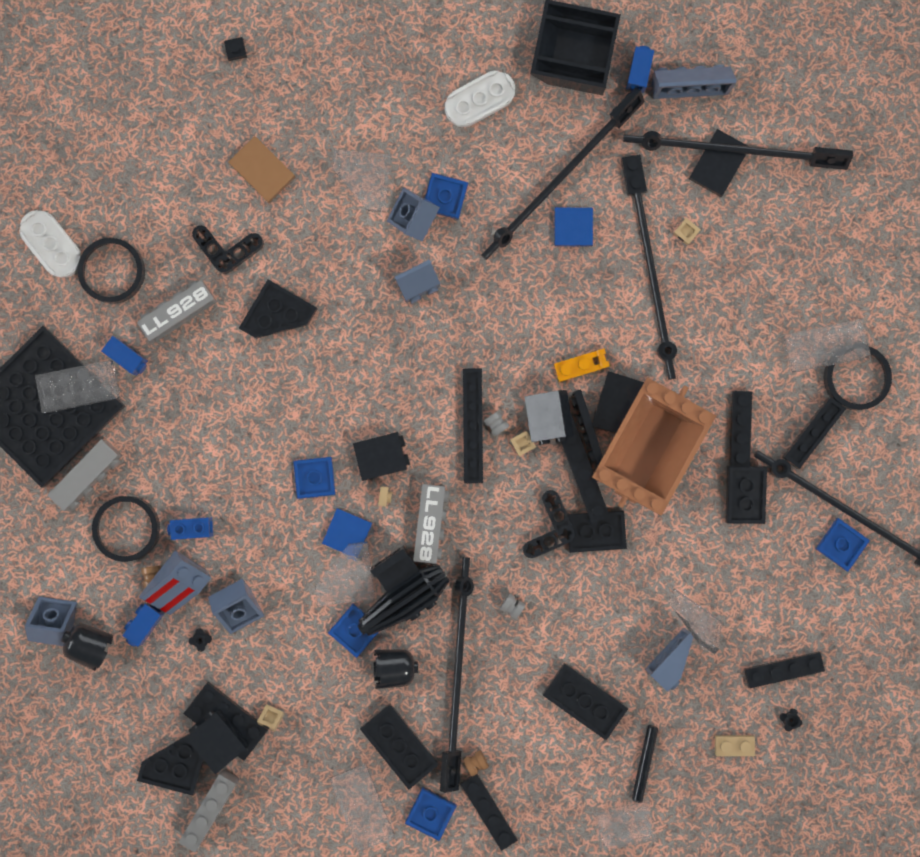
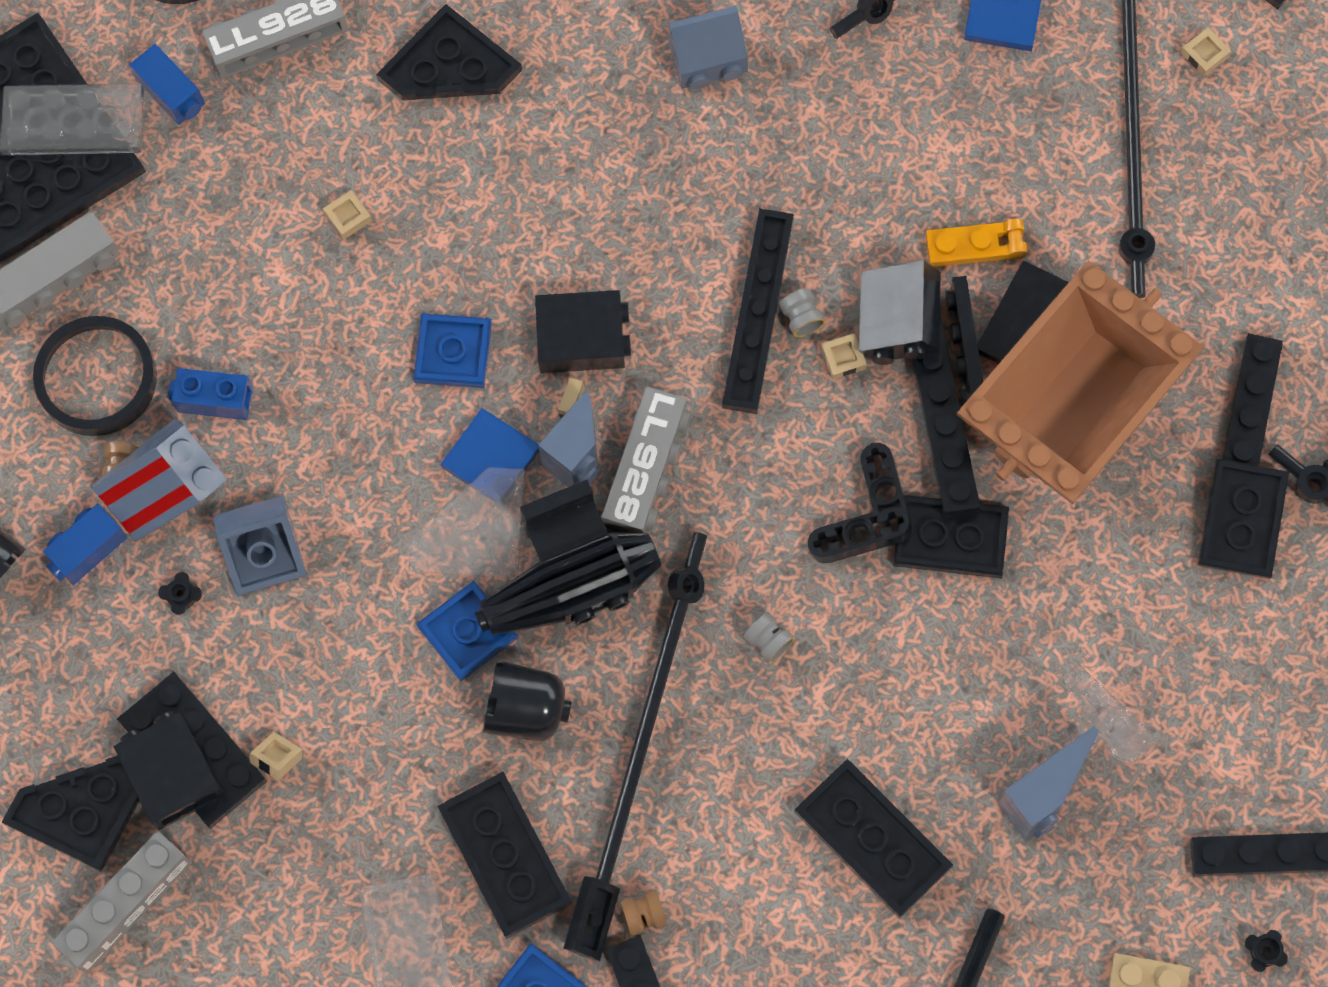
camera: 15 degrees right, 15 degrees down
none -> tan plate [323,190,372,240]
none -> sand blue slope [538,392,599,487]

